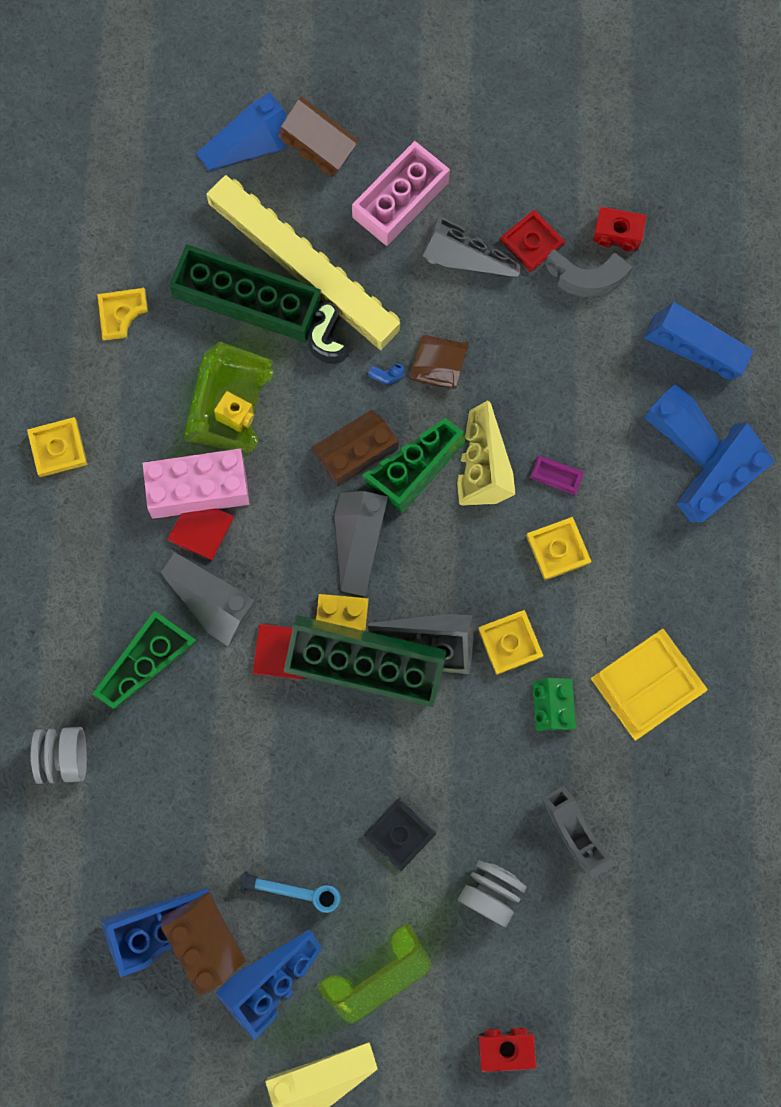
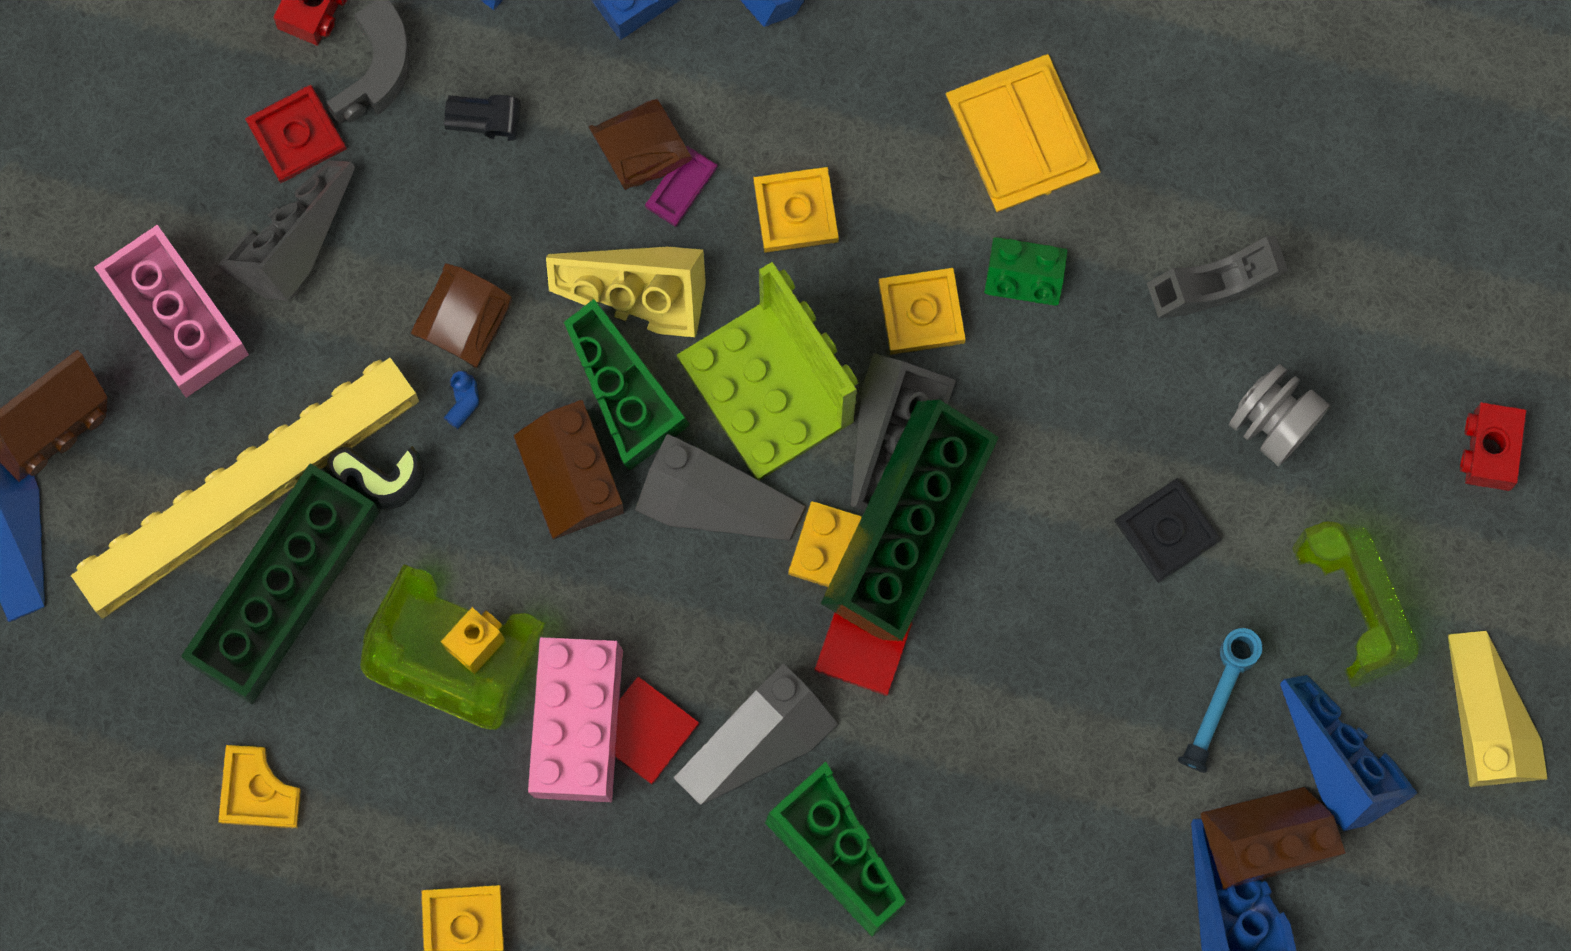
camera: 75 degrees left, 0 degrees up
none -> black piece [444,95,521,141]
none -> reddish brown slope [588,99,693,190]
none -> lime bracket [677,262,858,481]

